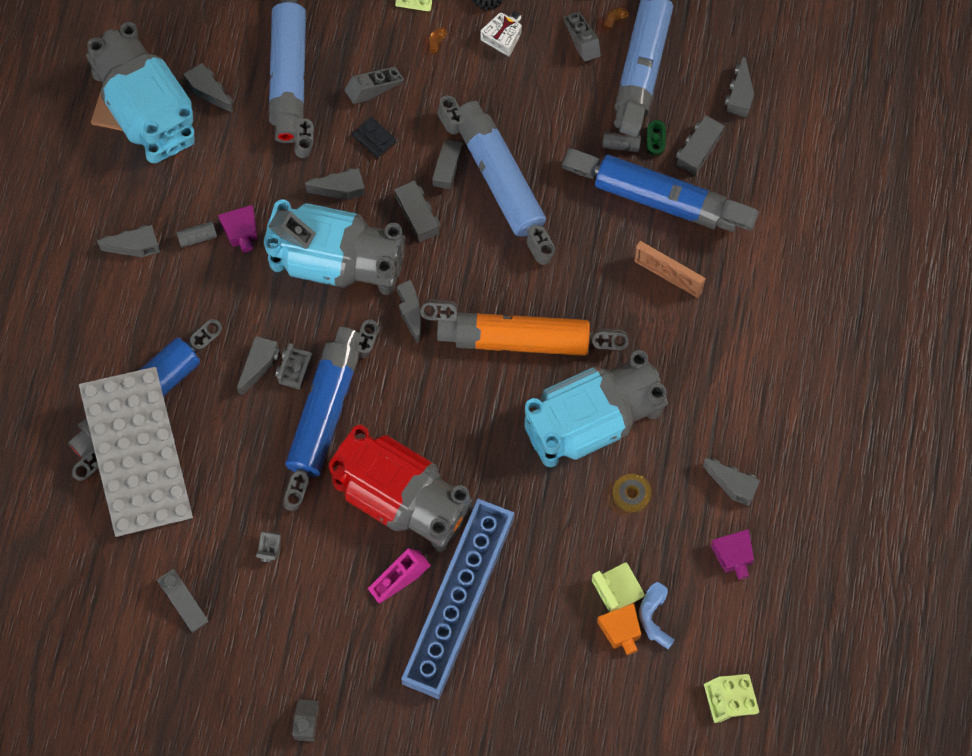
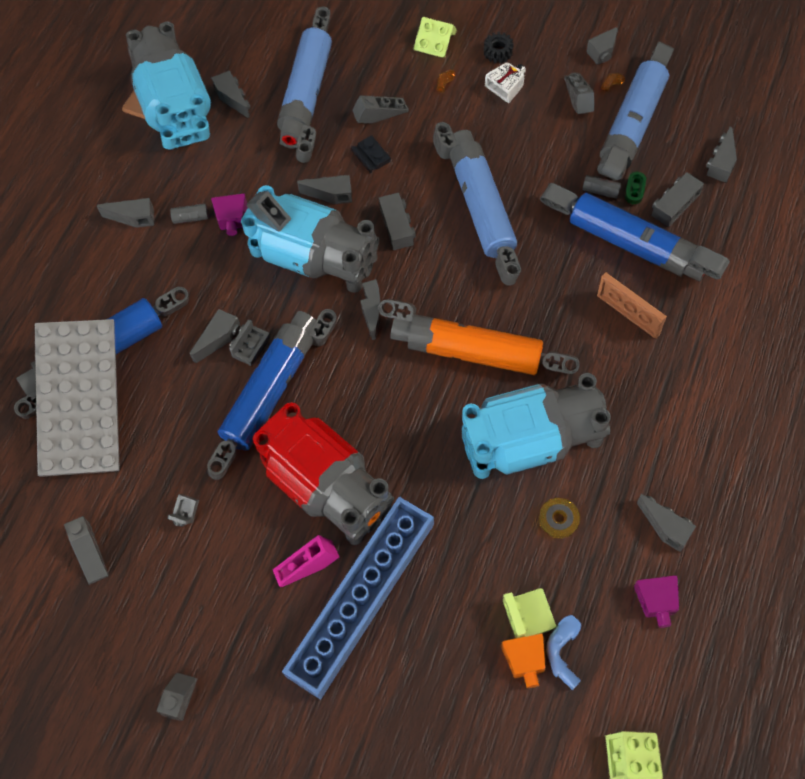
camera: 15 degrees right, 5 degrees down
dark grey slope [432,139,463,190] -> none

